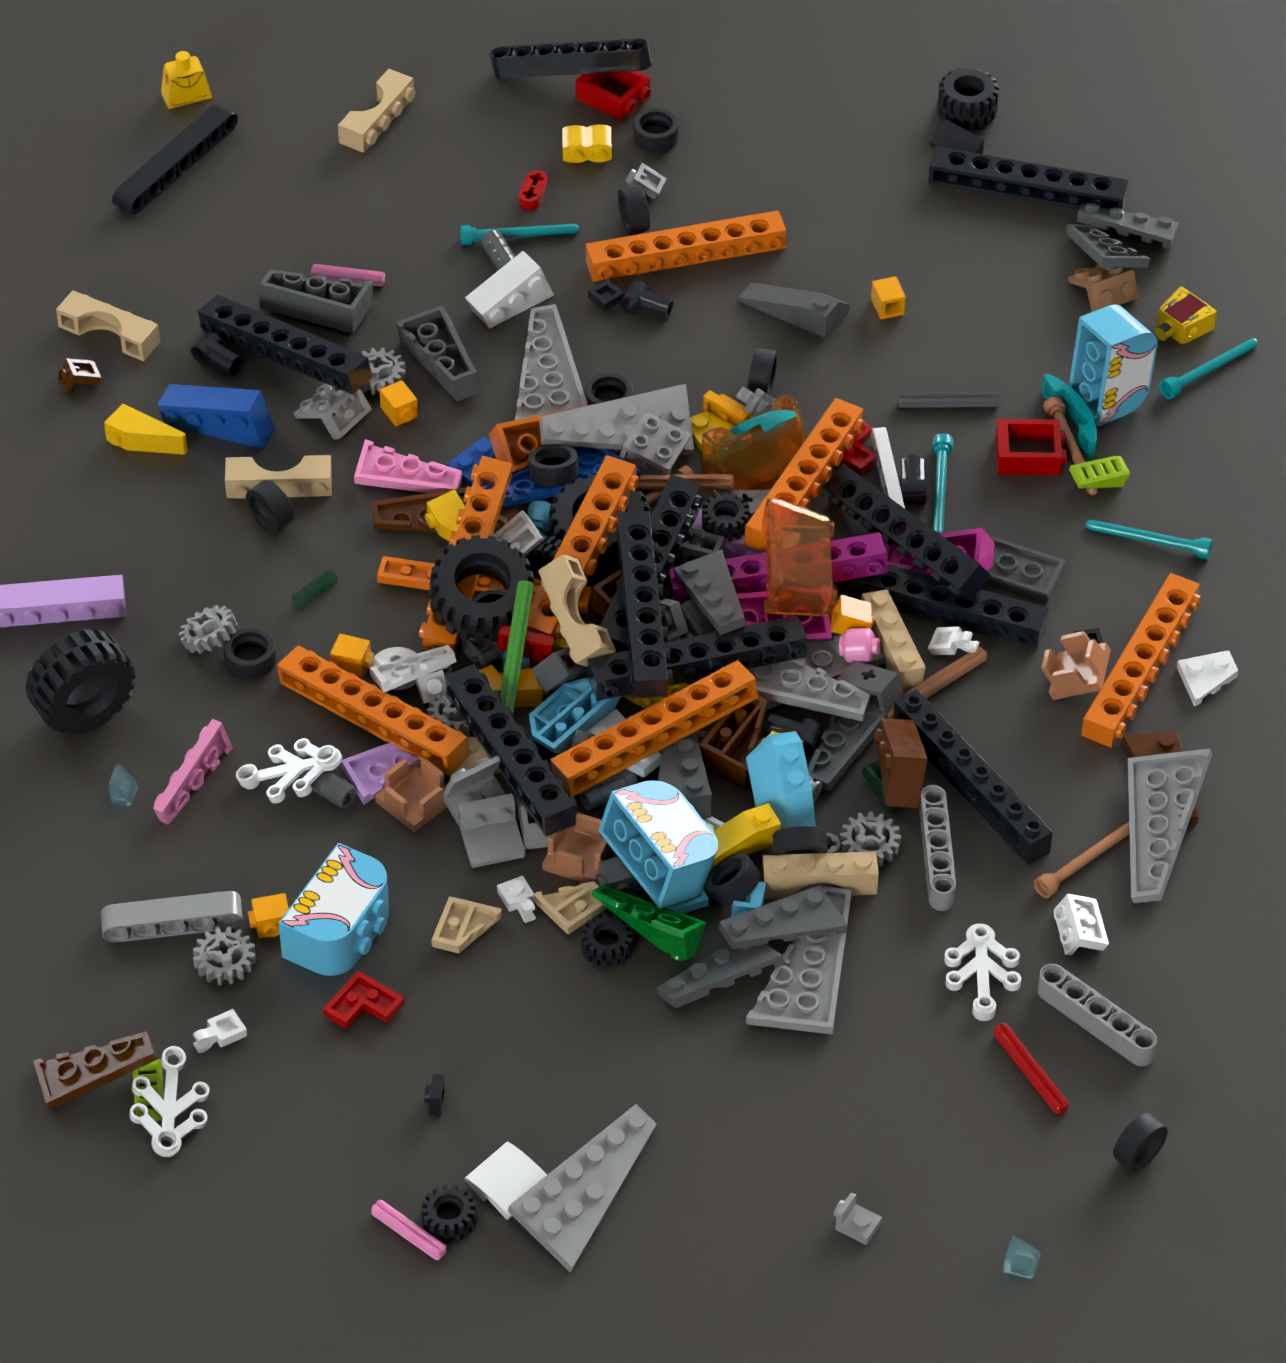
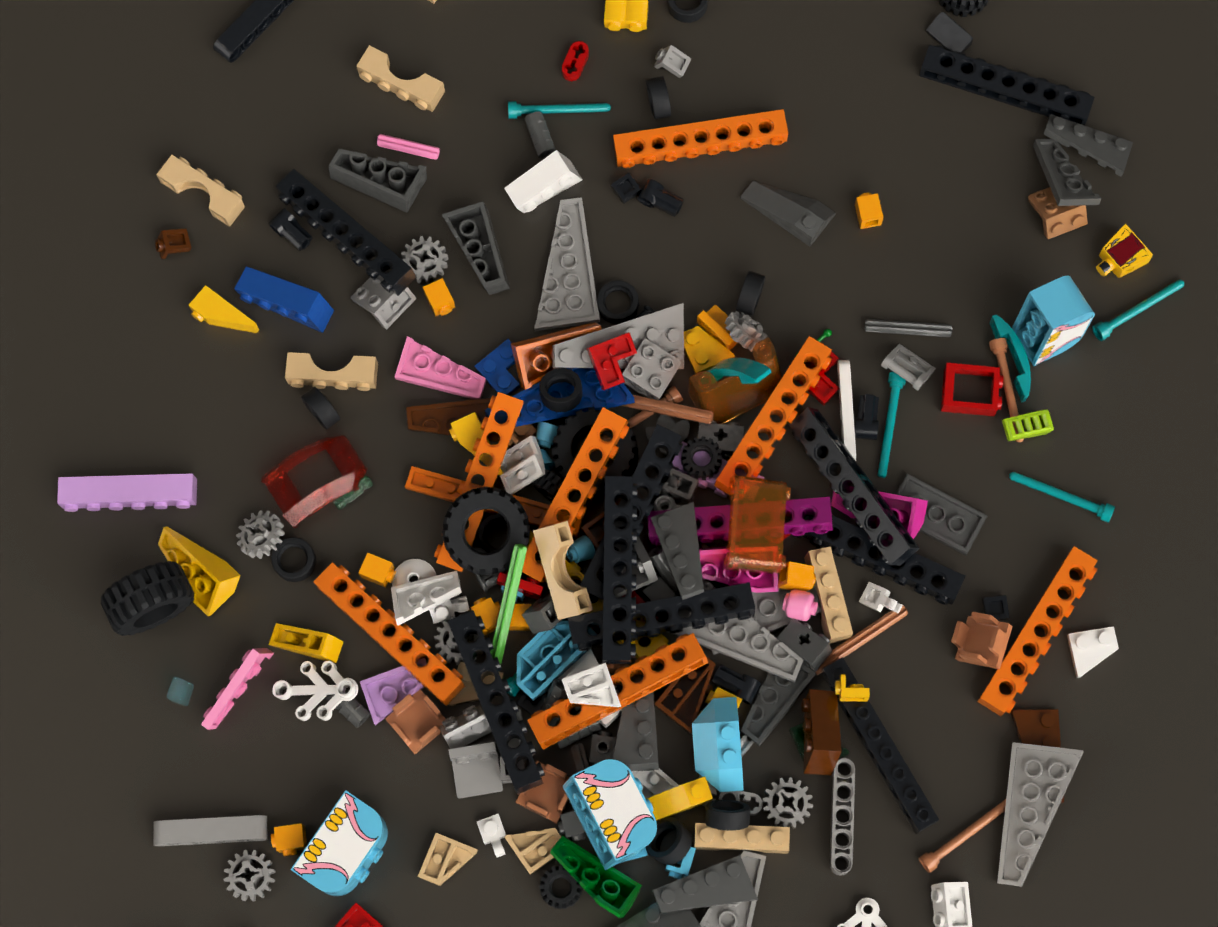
camera: 10 degrees right, 25 degrees up
none -> yellow wedge [158,526,241,616]
none -> clear red wedge [261,435,367,528]
none -> yellow slope [269,623,344,663]
none -> tan arch [356,45,445,112]
none -> white wing [562,663,621,707]
none -> medium azure hat [566,535,595,563]
none -> red plate [587,332,637,390]
none -> yellow bracket [835,674,870,702]
none -> light grey plate [881,343,936,391]

